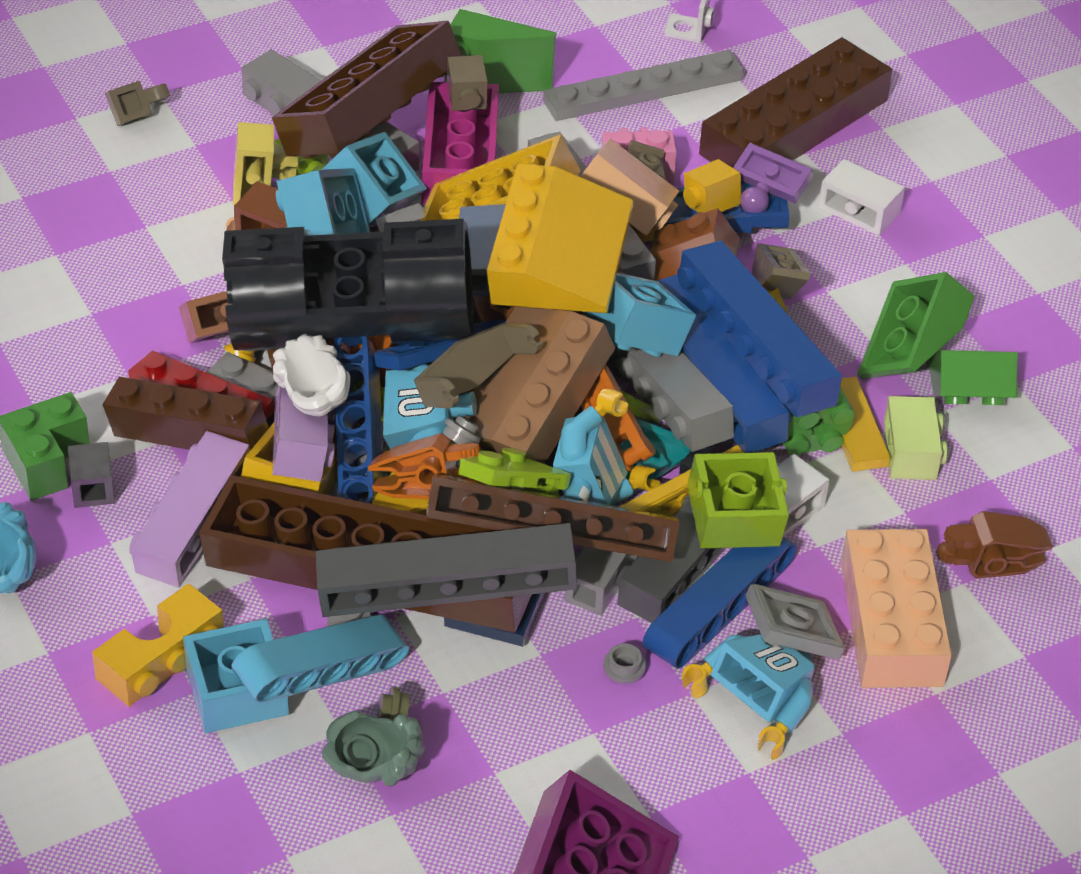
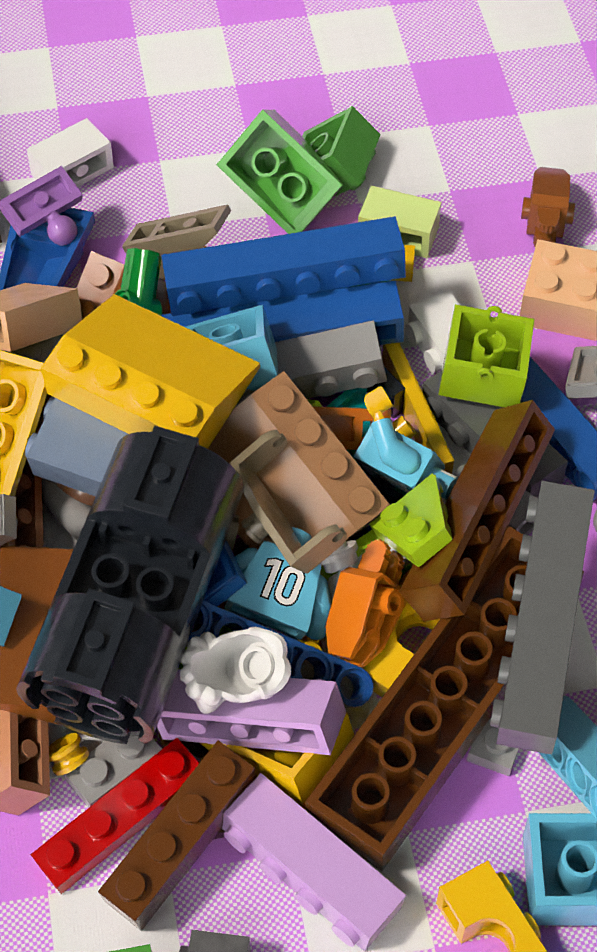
camera: 70 degrees left, 10 degrees up
yellow brick [683,159,741,213] -> none
none -> green piece [115,248,162,316]

